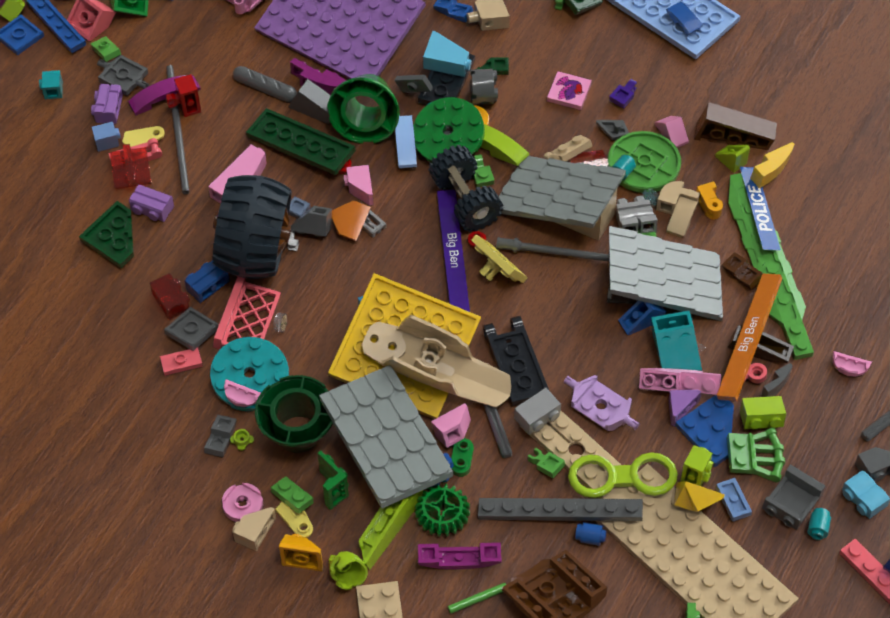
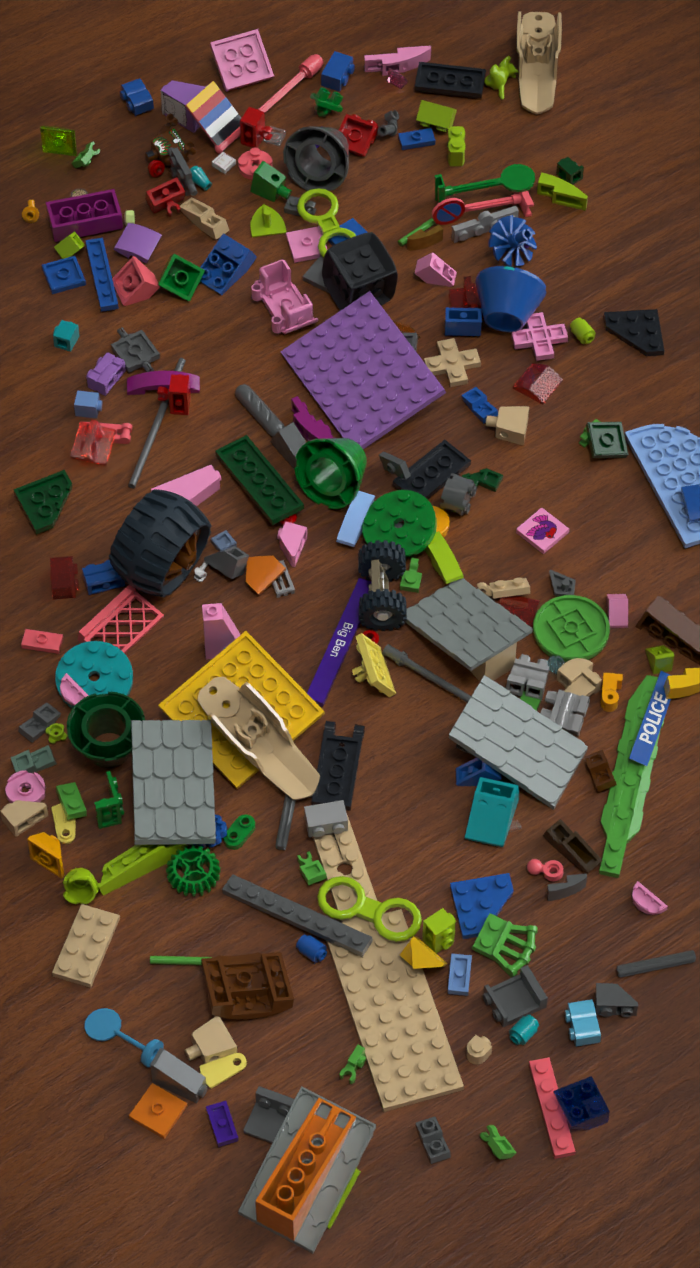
camera: 25 degrees right, 0 degrees up
bright green plate [90,36,121,62] -> none
light yellow piece [122,126,165,148] -> none
medium lavender brick [129,185,174,222] -> none
dark grey plate [164,307,219,351] -> none
clear tile [274,312,287,332] -> none
magenta slope [418,543,502,569] -> none
medium azure slope [423,31,472,77] -> none
bright pink slope [431,403,471,448] -> none
lavender plate [564,375,640,431] -> none
dark purple plate [609,79,637,109] -> none
teal brick [612,155,636,180] -> none
bright pink slope [639,368,721,395] -> none
medium lavender slope [669,390,701,427] -> none
orange tile [717,274,782,401] -> none
lime brick [740,396,786,429] -> none
none -> sand green slope [11,745,57,773]
none -> bright pink slope [202,603,240,659]
none -> tan plate [466,1035,492,1065]
none -> light grey hips [540,690,590,736]

